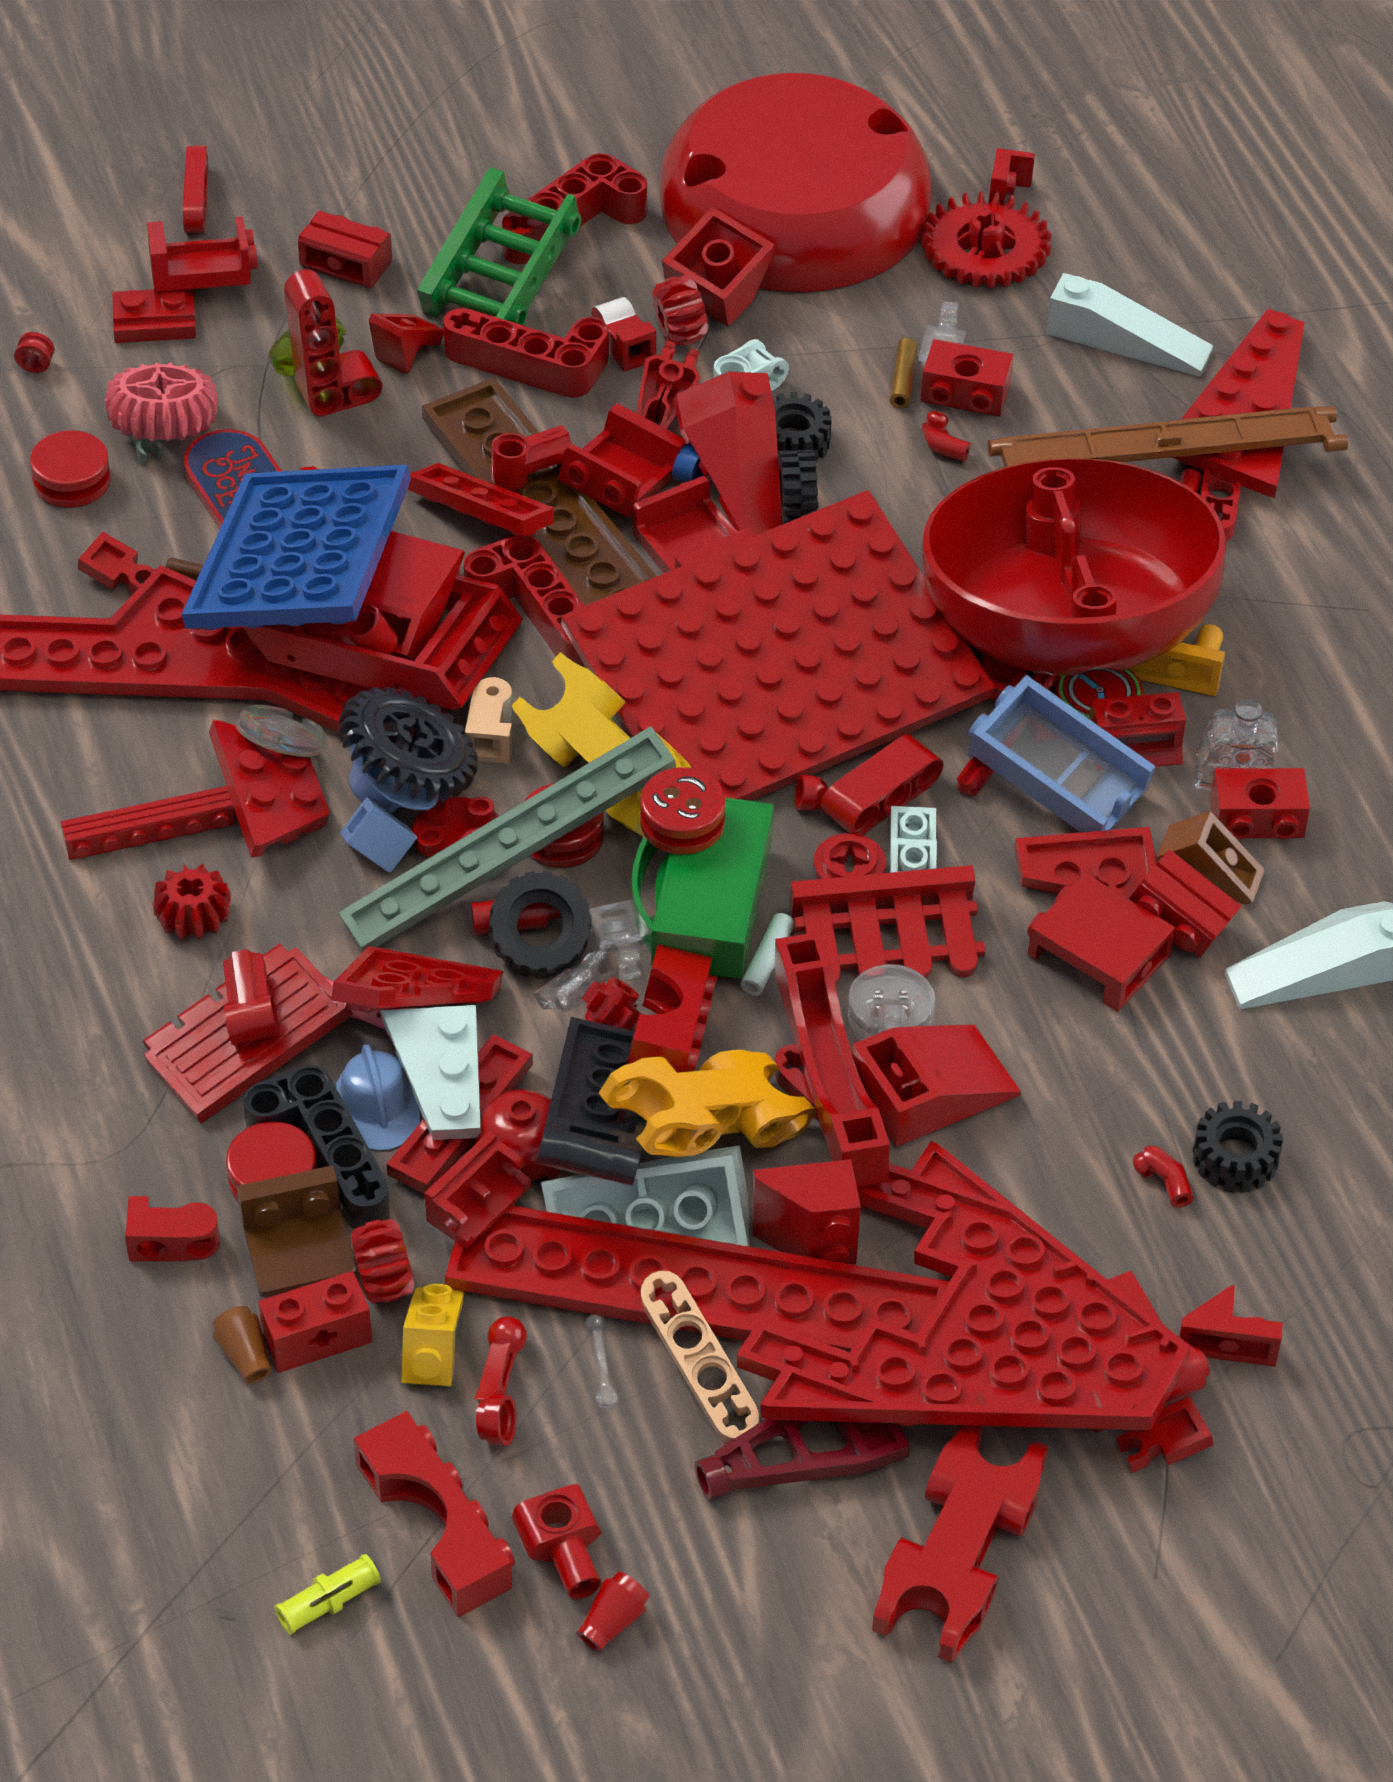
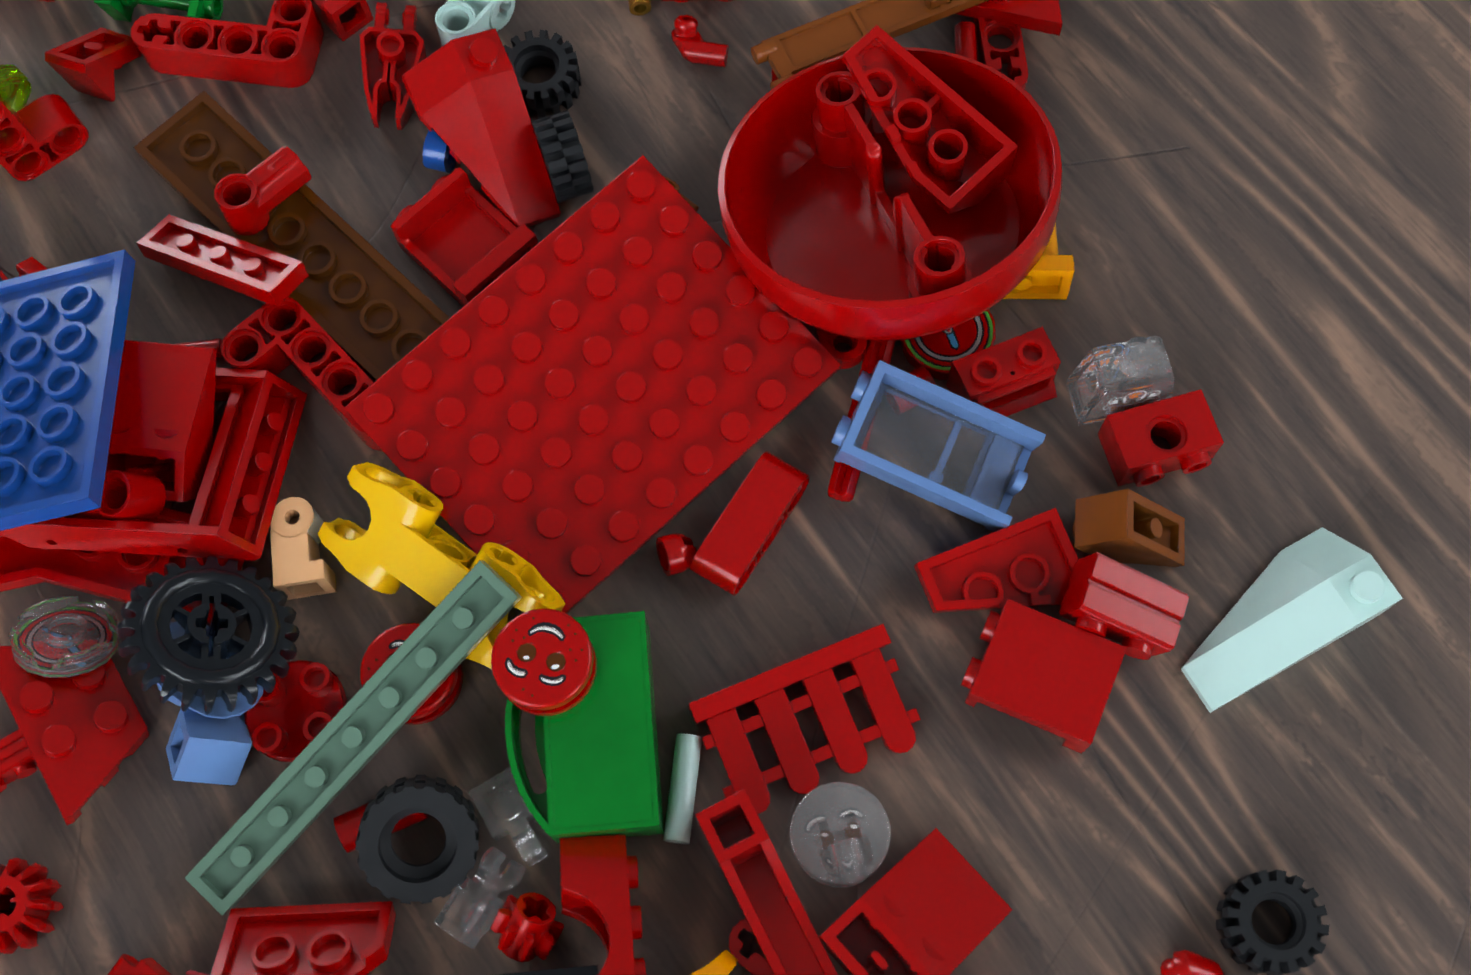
camera: 10 degrees left, 20 degrees up
red panel [558,403,686,518] -> none
red gear [813,833,886,879] -> none
light aqua slope [890,806,937,873] -> none
none -> red wedge [843,25,1018,214]

